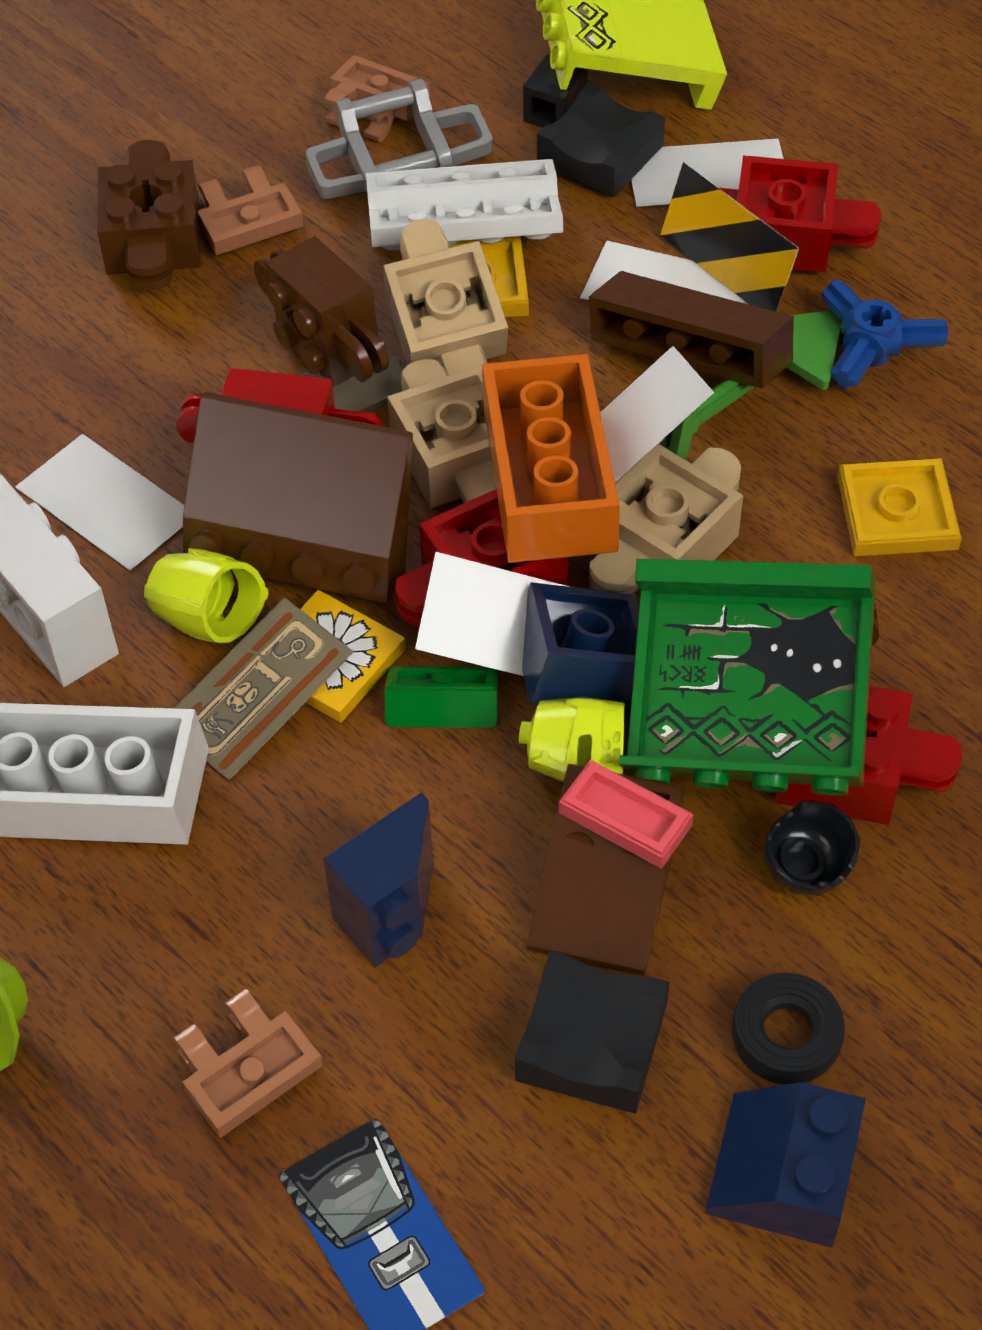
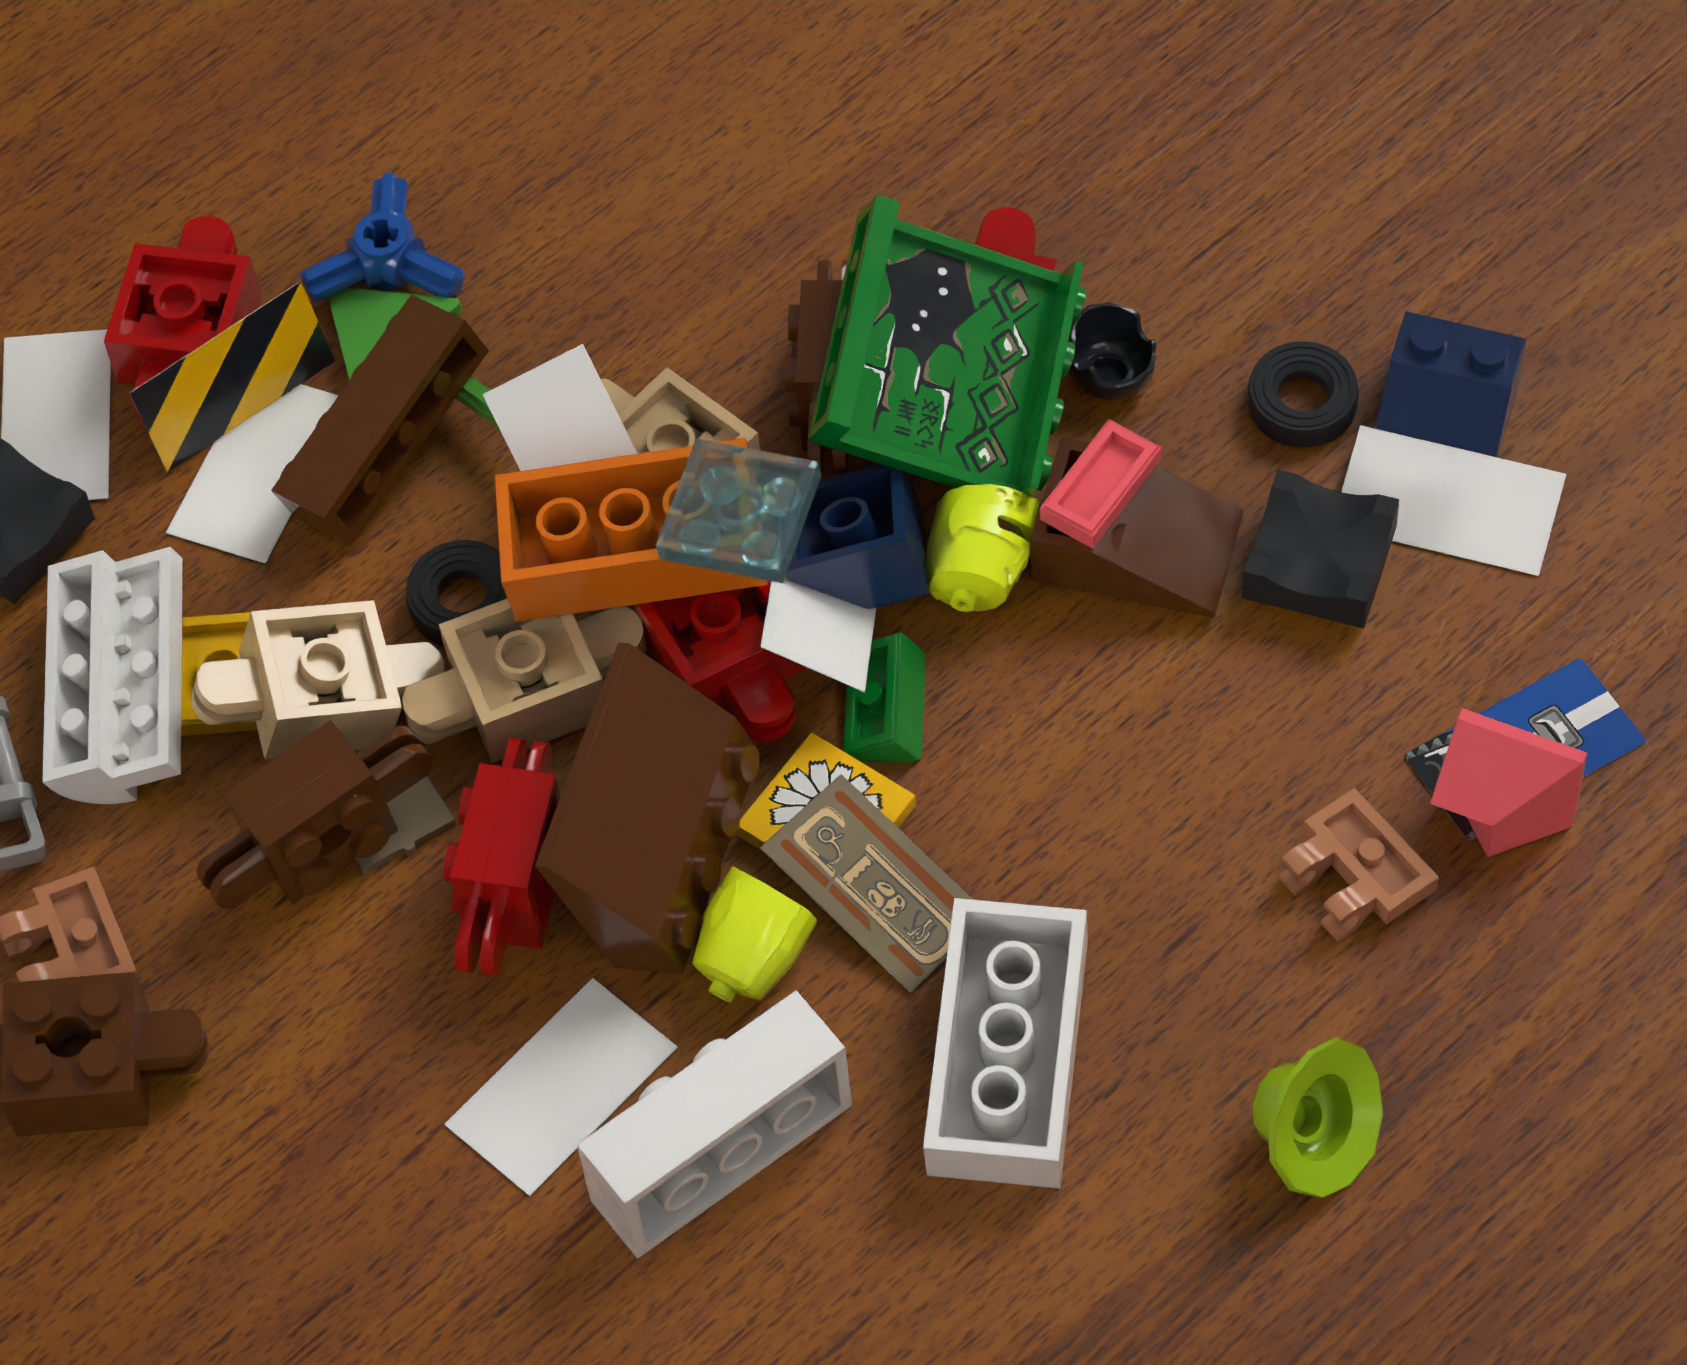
camera: 85 degrees left, 5 degrees up
dark blue slope [323,793,433,967] -> none
yellow tile [837,458,962,557] -> none
none -> clear light blue plate [656,438,821,583]
none -> white sticker [1341,425,1566,576]
none -> coral slope [1430,708,1587,857]

